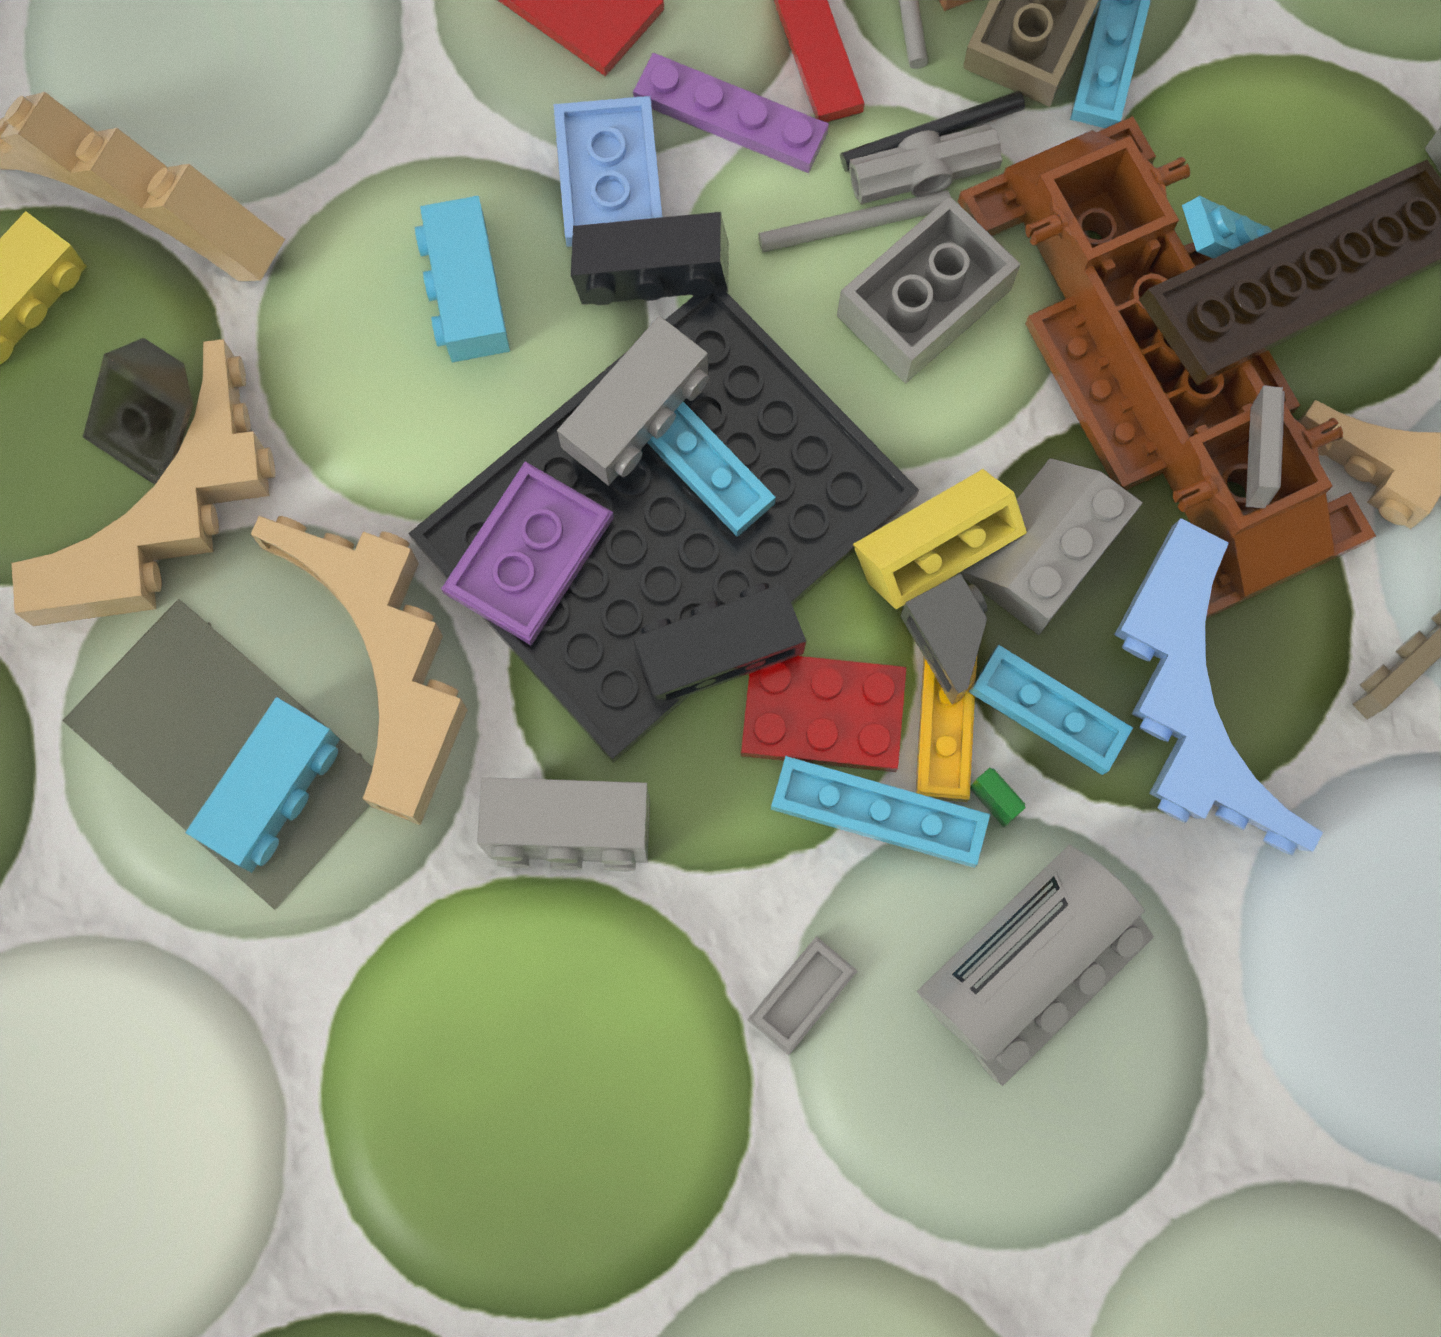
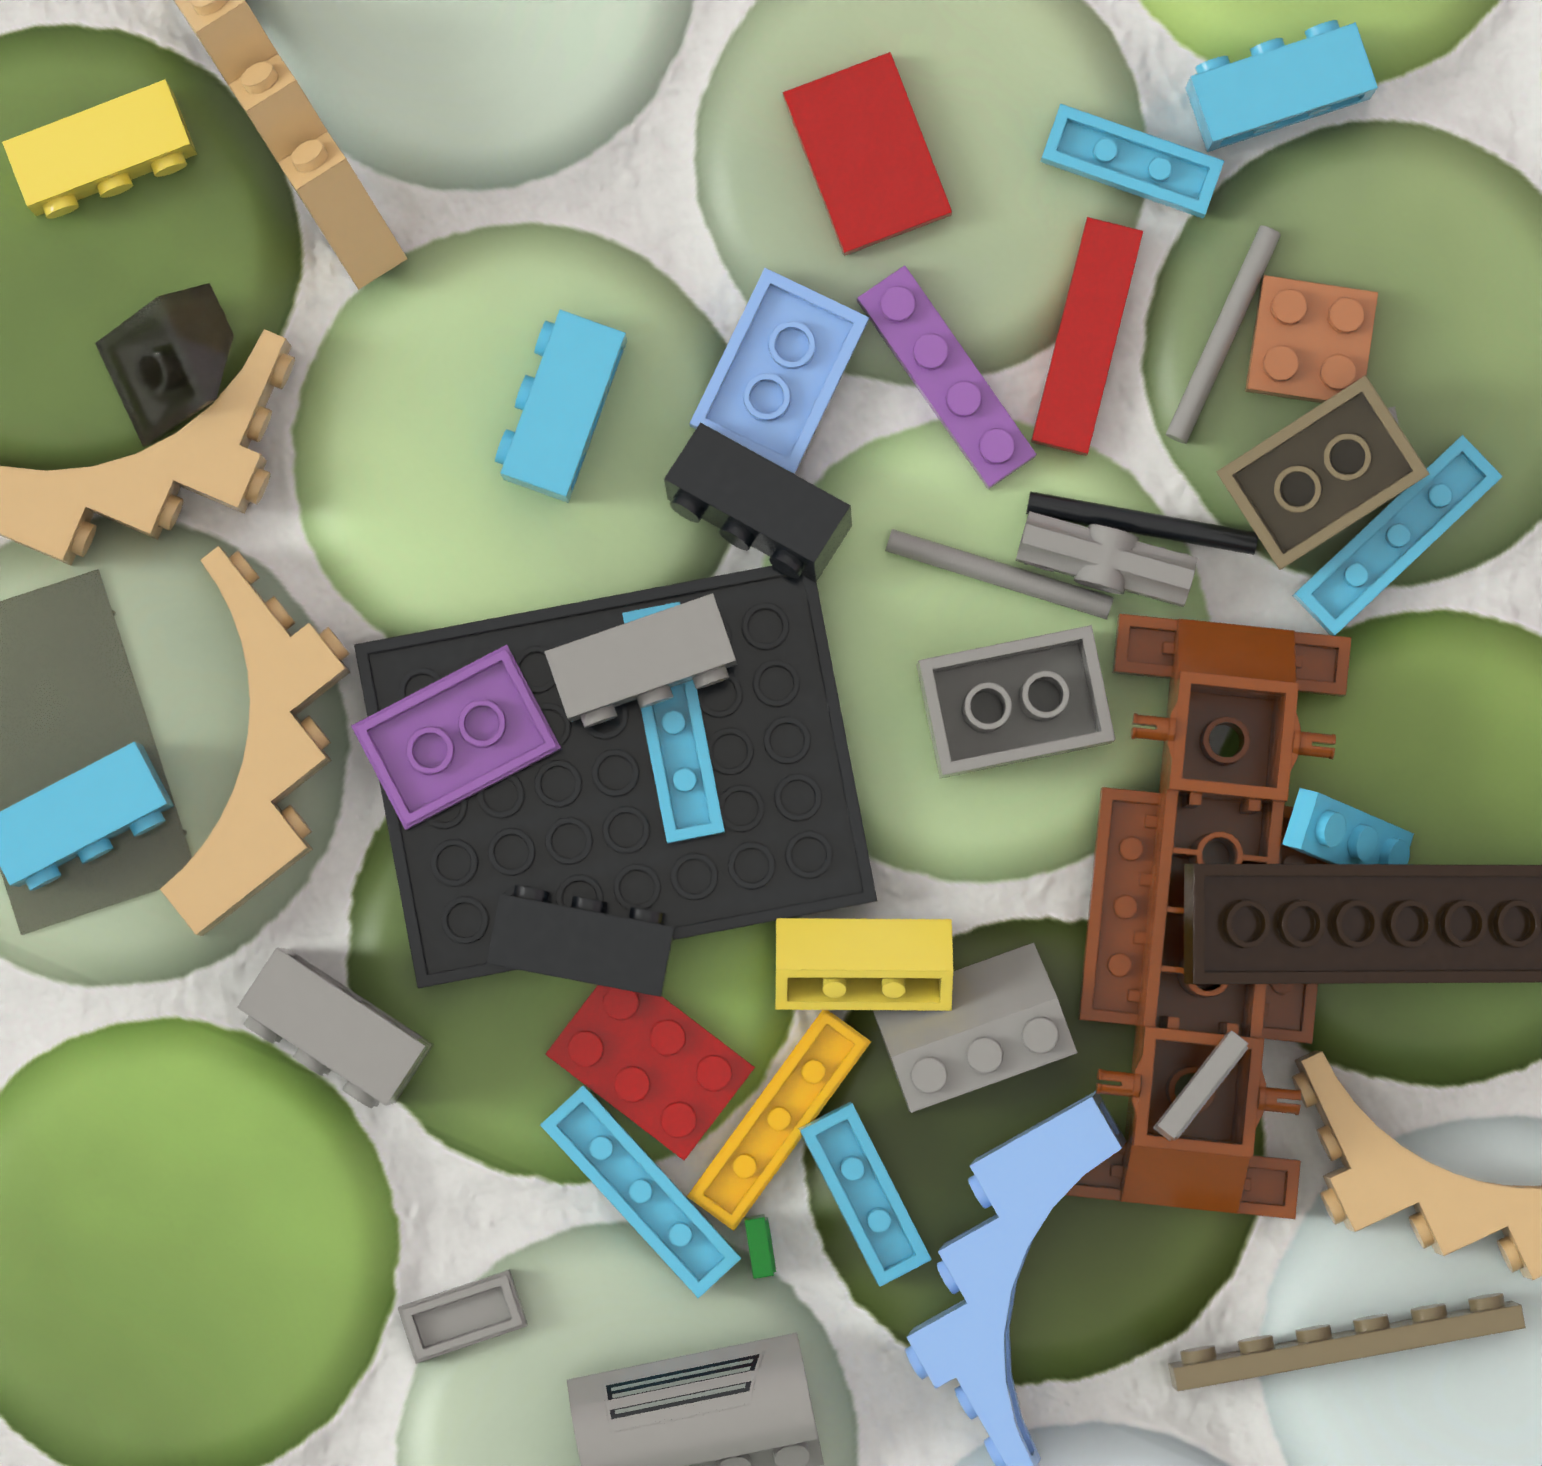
camera: 30 degrees right, 10 degrees up
dark grey slope [900,573,988,704] -> none

